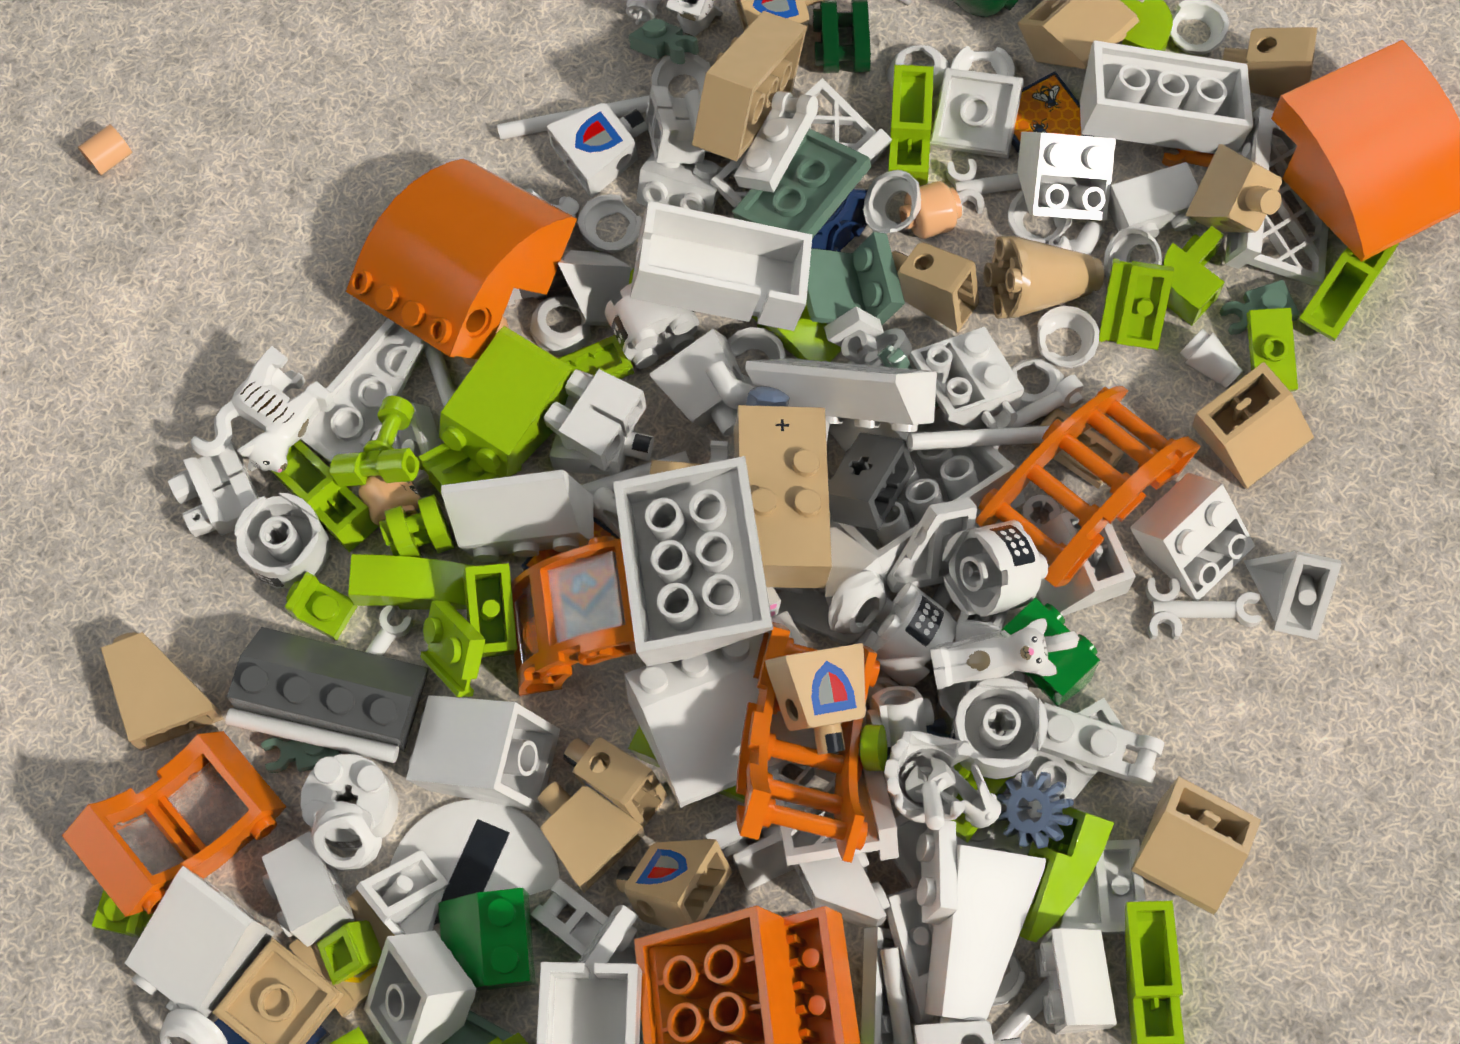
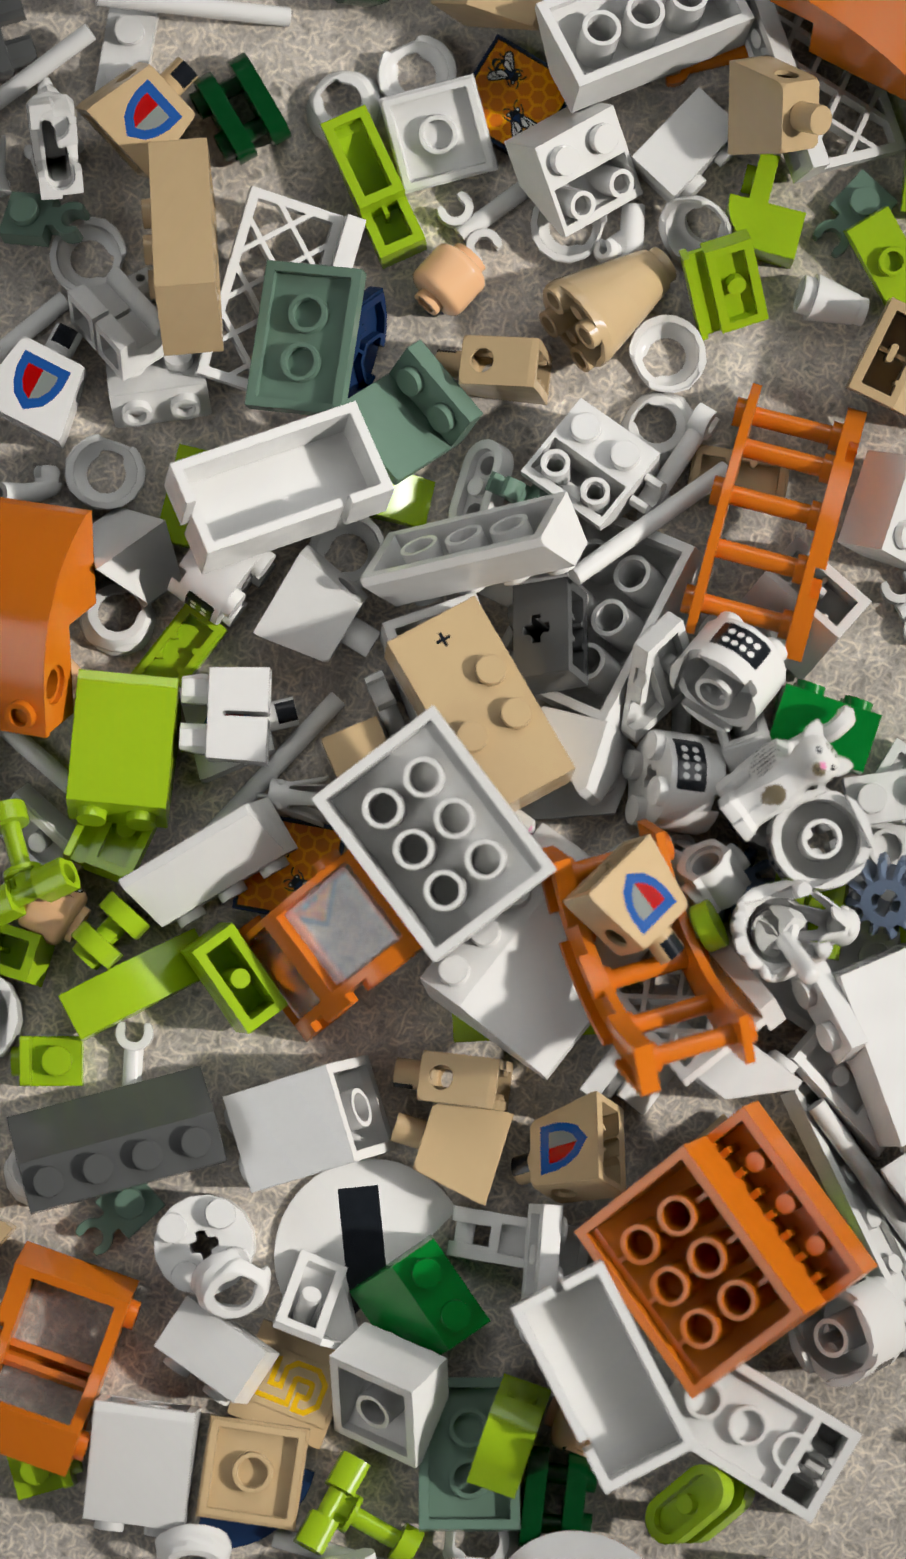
camera: 35 degrees left, 15 degrees up
white bar [225,708,399,763] -> none
lime slope [316,920,382,985] -> none
lime plate [420,601,486,697] -> none
white arm [706,361,755,409] -> none
white plate [734,91,818,193] -> none
sand blue tile [746,387,790,407] -> none
white tile [824,307,884,362] -> none
white piece [828,570,886,634] -> none
white piece [863,170,921,233] -> none
white bush [1021,495,1060,528] -> none

